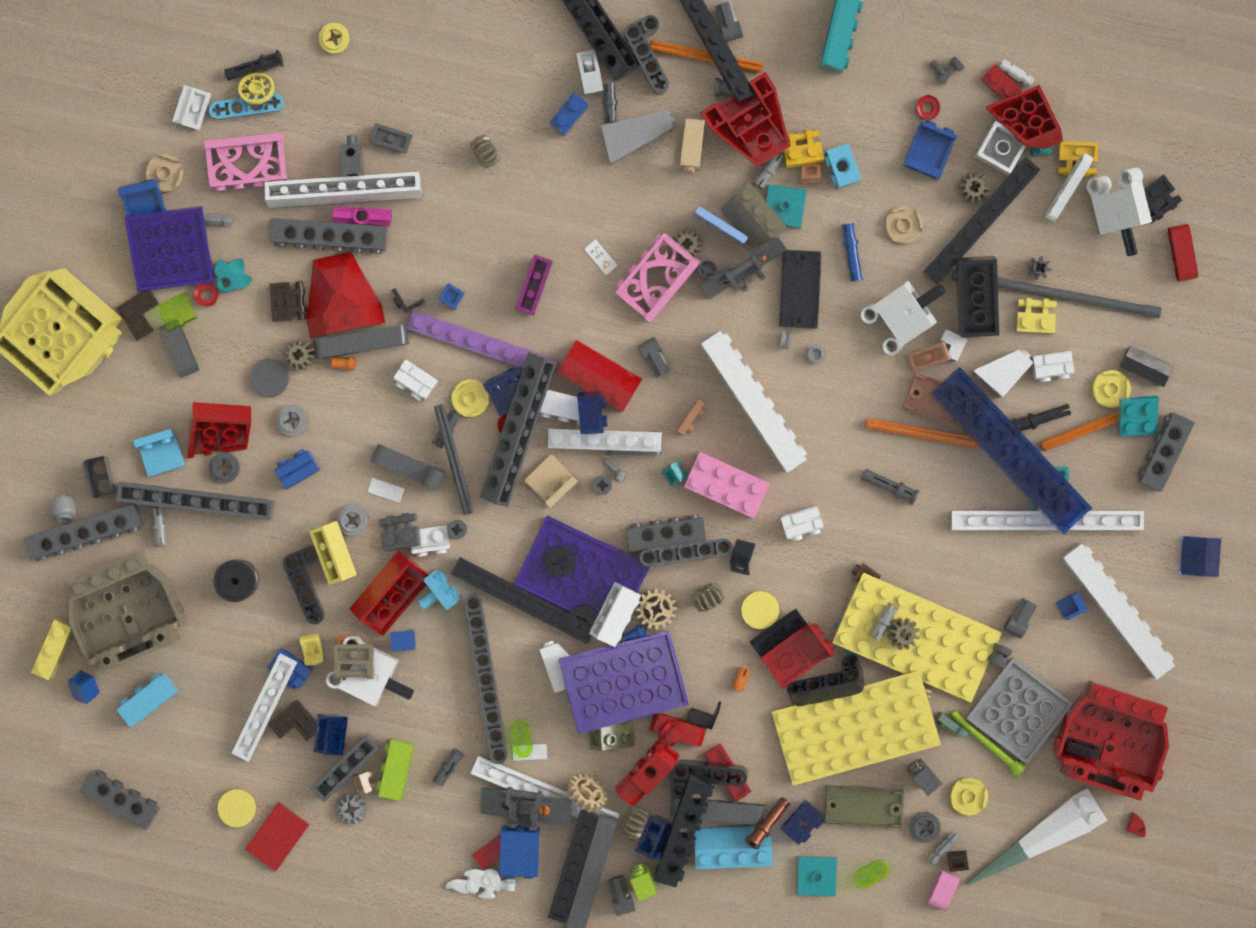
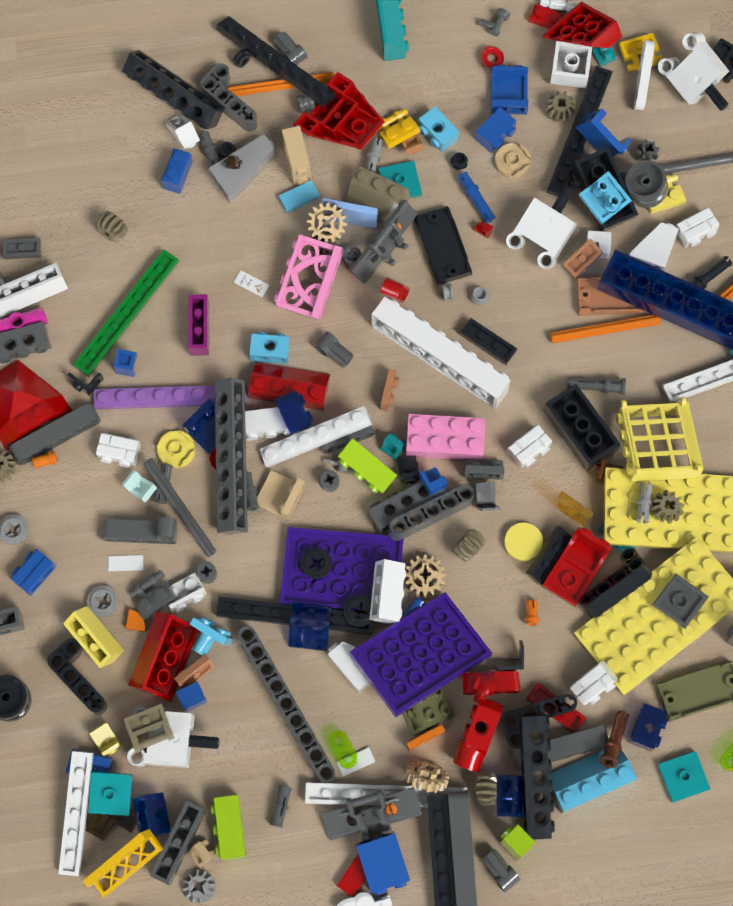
camera: 20 degrees left, 15 degrees down
none -> green plate [73,249,179,377]
none -> yellow fence [83,829,163,898]
none -> teal plate [88,771,133,816]
none -> light aqua bracket [122,470,157,503]
none -> orange tile [126,609,146,632]
none -> nougat plate [174,654,215,689]
none -> black plate [218,142,236,159]
none -> dark brown plate [224,156,242,169]
none -> black bush [233,49,251,68]
none -> dark grey pin [246,472,259,511]
none -> medium azure brick [249,332,290,364]
none -> medium azure tile [279,180,320,213]
none -> clear blue bracket [288,602,332,651]
none -> tan gear [307,201,348,243]
none -> lime brick [337,438,397,493]
none -> red beam [380,277,410,303]
none -> black bracket [397,456,420,484]
none -> orange tile [406,724,445,752]
none -> blue panel [419,467,448,496]
none -> black plate [450,152,468,170]
none -> black plate [460,318,518,366]
none -> dark grey bracket [464,459,504,480]
none -> red tile [473,222,493,238]
none -> blue brick [475,107,516,153]
none -> black brick [543,384,621,471]
none -> clear yellow plate [554,491,594,528]
none -> white brick [570,661,618,706]
none -> blue panel [575,108,631,157]
none -> medium azure plate [578,171,632,225]
none -> light yellow window [616,397,704,482]
none -> dark grey wheel [625,160,669,208]
none -> dark grey tile [653,574,709,629]

